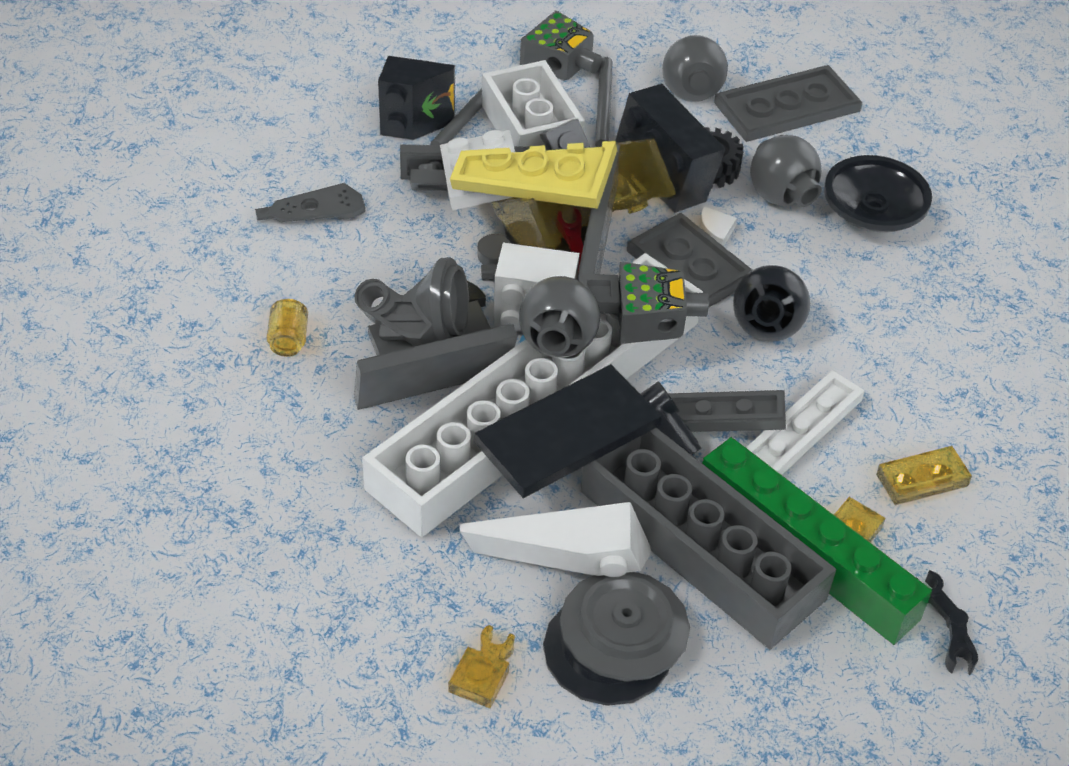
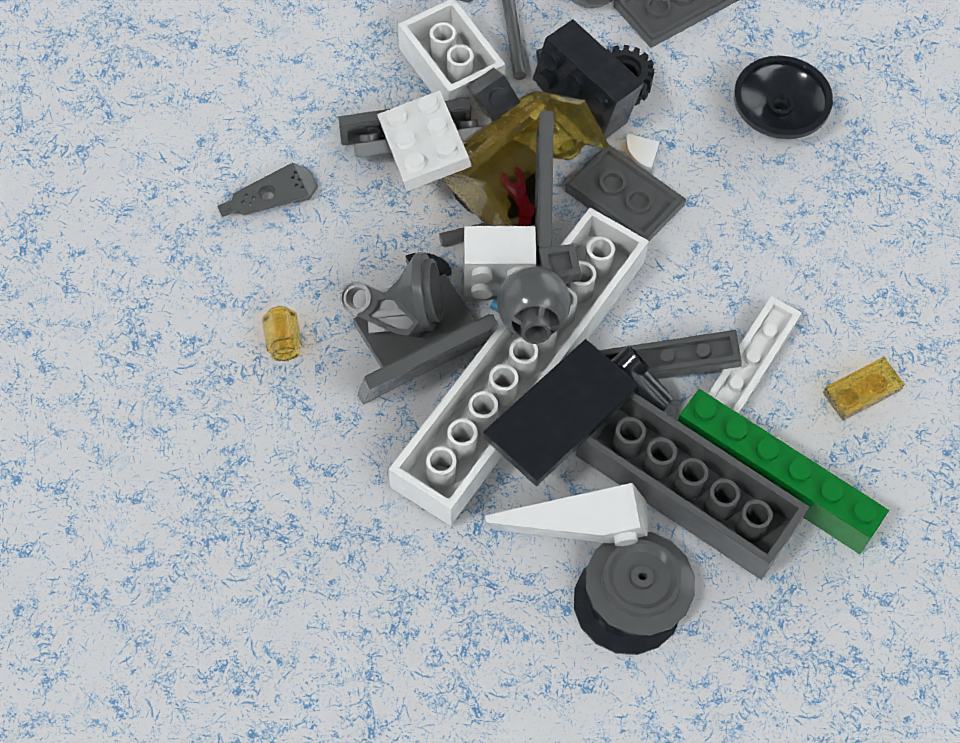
camera: 10 degrees left, 15 degrees up
black slope [378,55,455,140] -> none
dark grey bar [430,88,482,145] -> none
clear yellow plate [448,625,515,709] -> none
light yellow wing [450,141,617,209] -> none
dark grey tile [477,234,511,265] -> none
dark grey torso [618,262,709,344] -> none
black brick [733,265,810,342] -> none
dark grey brick [750,135,822,207] -> none
clear yellow plate [834,497,886,543] -> none
black piece [916,570,979,675] -> none

